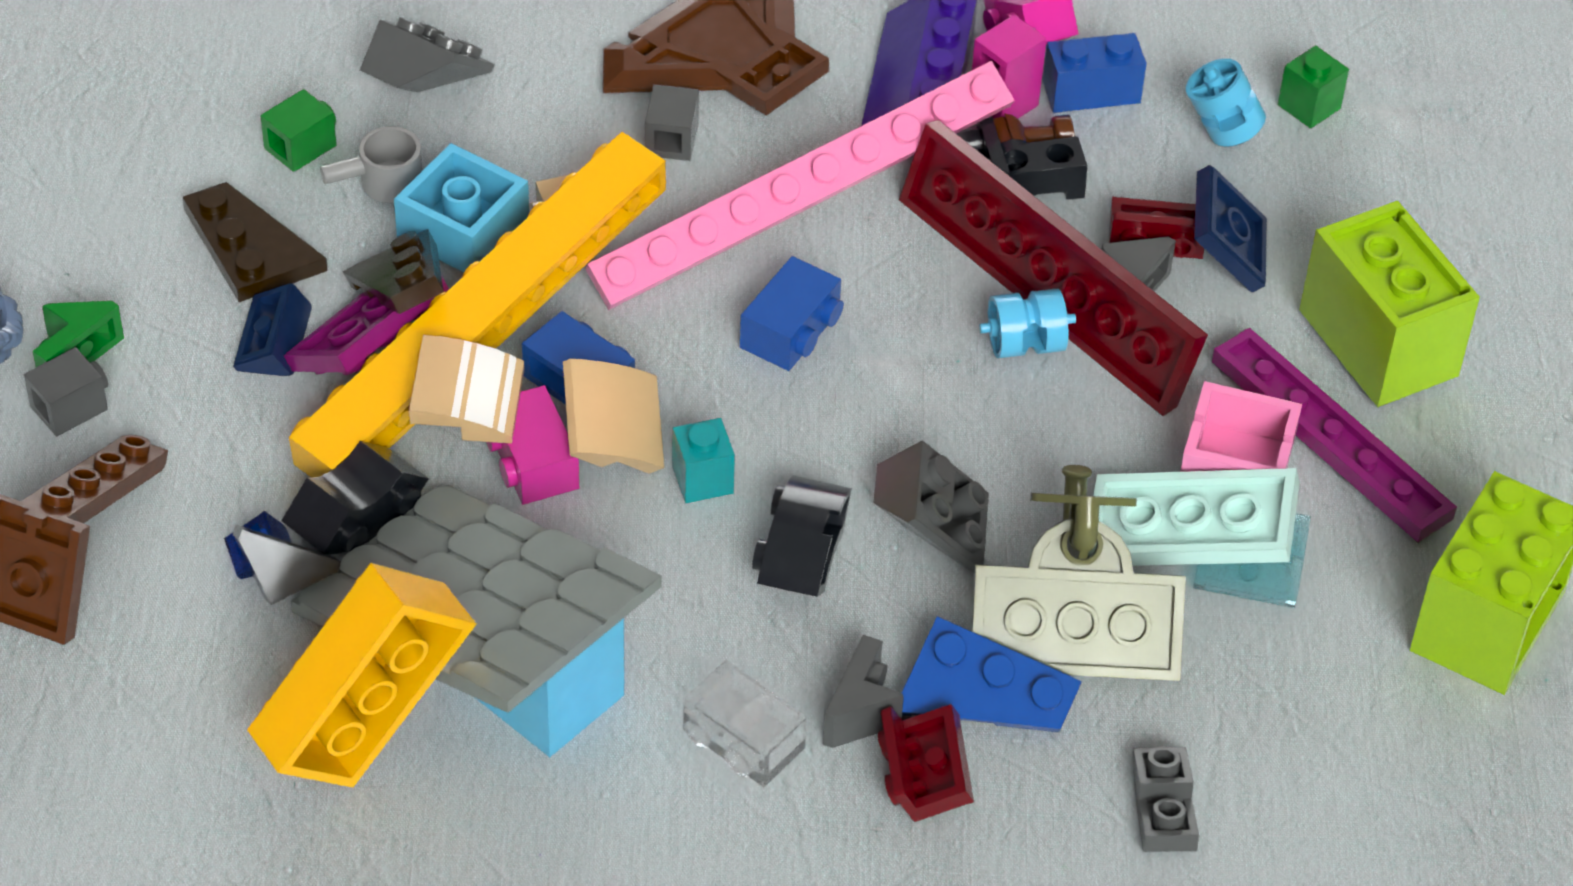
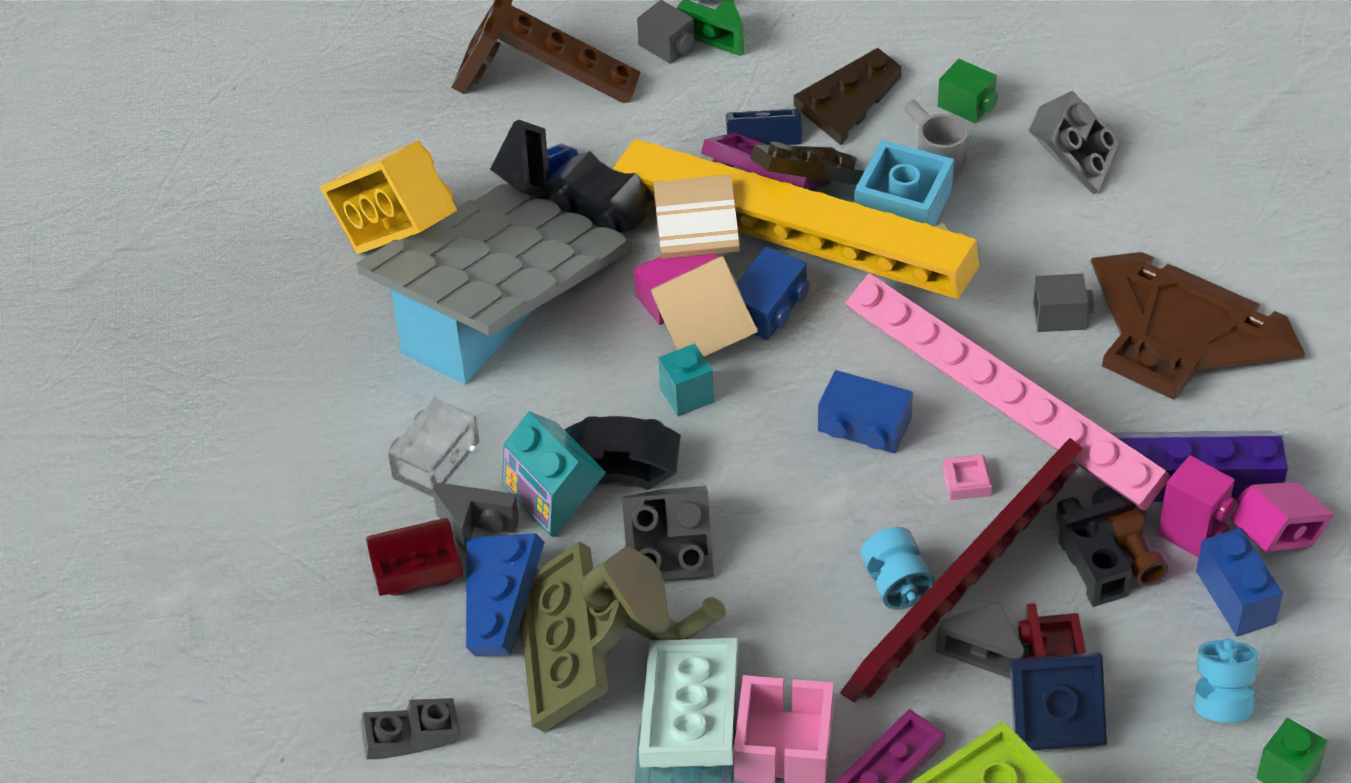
camera: 85 degrees right, 0 degrees up
none -> teal slope [502,411,606,537]
none -> bright pink tile [942,454,992,500]

